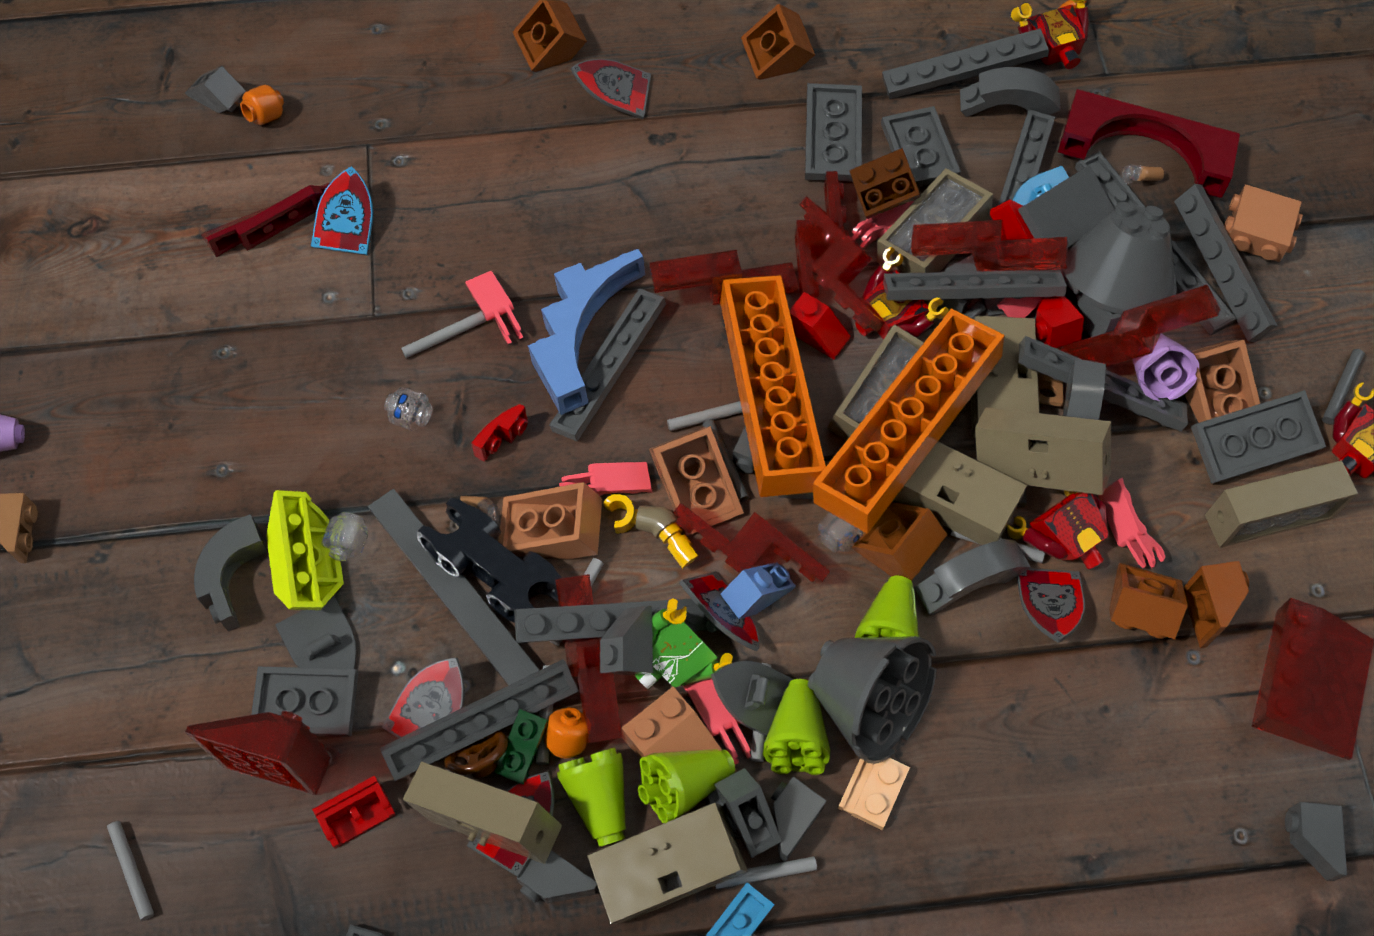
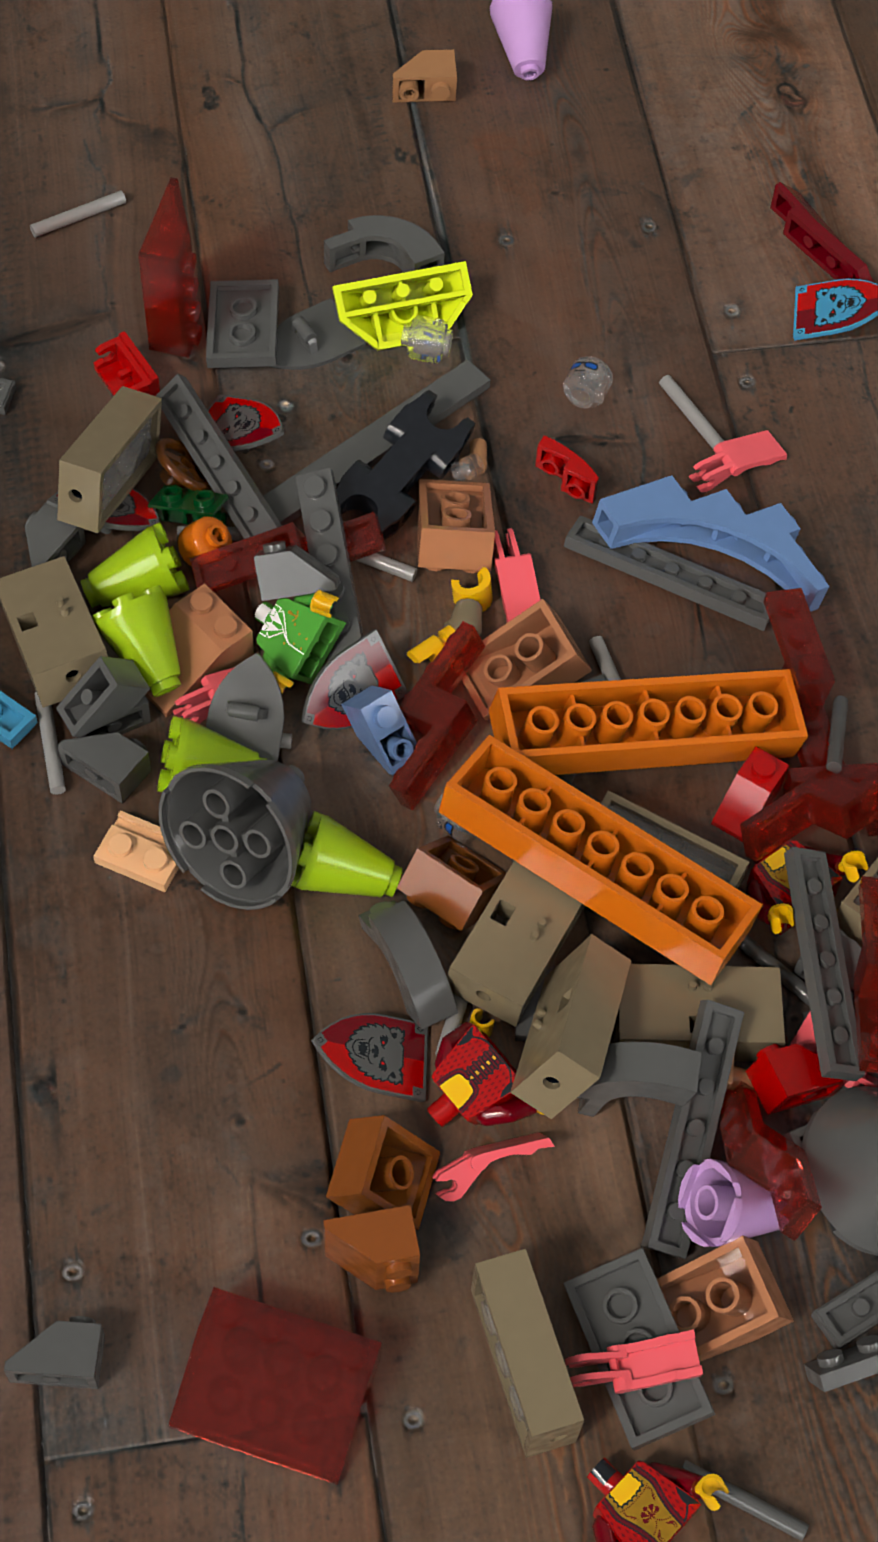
camera: 85 degrees right, 5 degrees down
none -> coral arm [565,1329,703,1394]
none -> dark grey bar [826,696,848,774]

